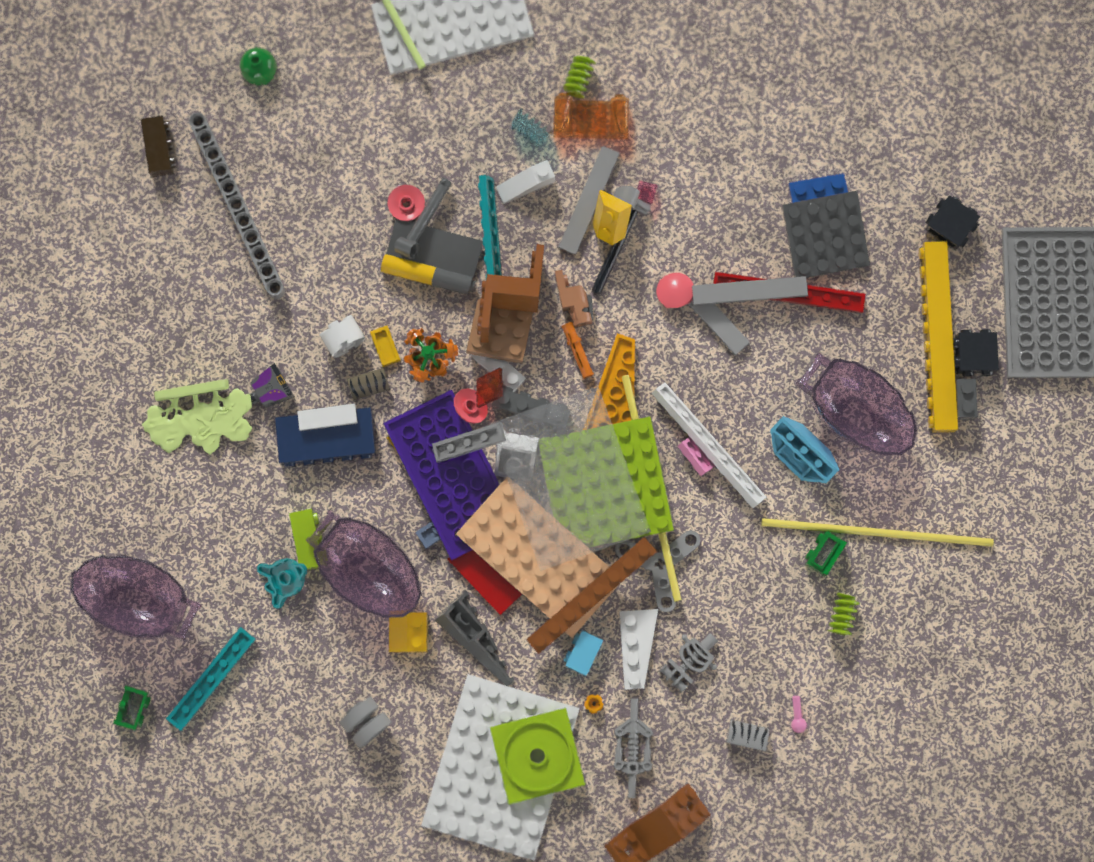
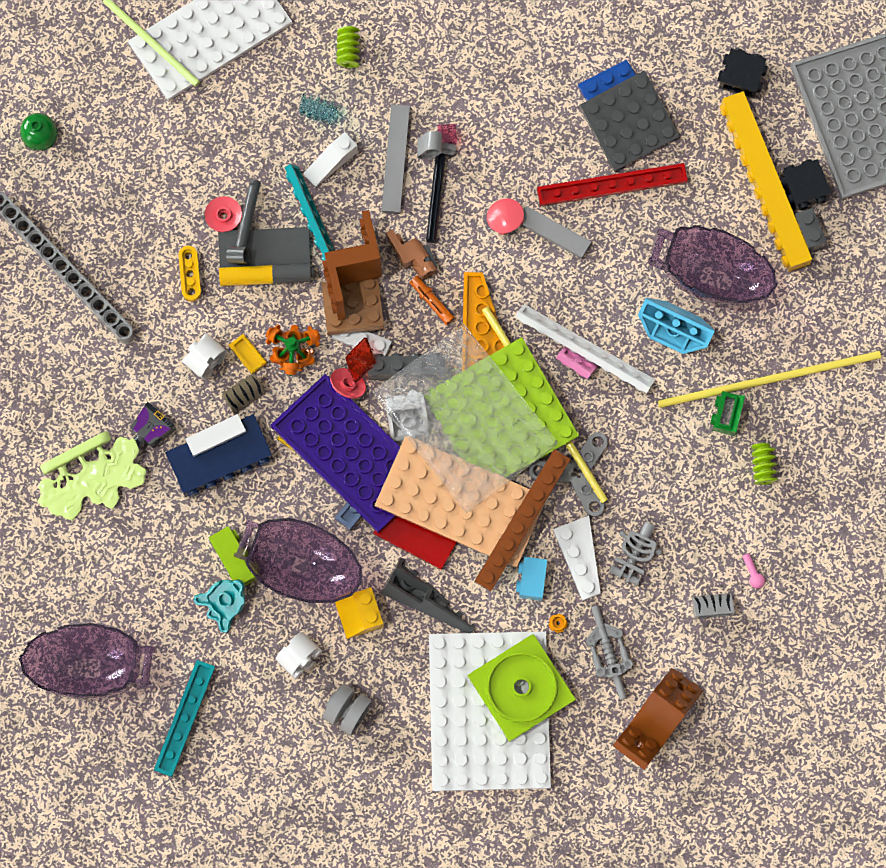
camera: 20 degrees left, 5 degrees down
green window [113,685,151,730] -> none
light grey tile [432,422,506,463] -> none
clear orange piece [553,93,629,140] -> none
yellow slope [593,190,632,245] -> none
light grey tile [692,276,808,306] -> none
none -> yellow plate [178,245,201,302]
none -> white brick [276,632,322,679]

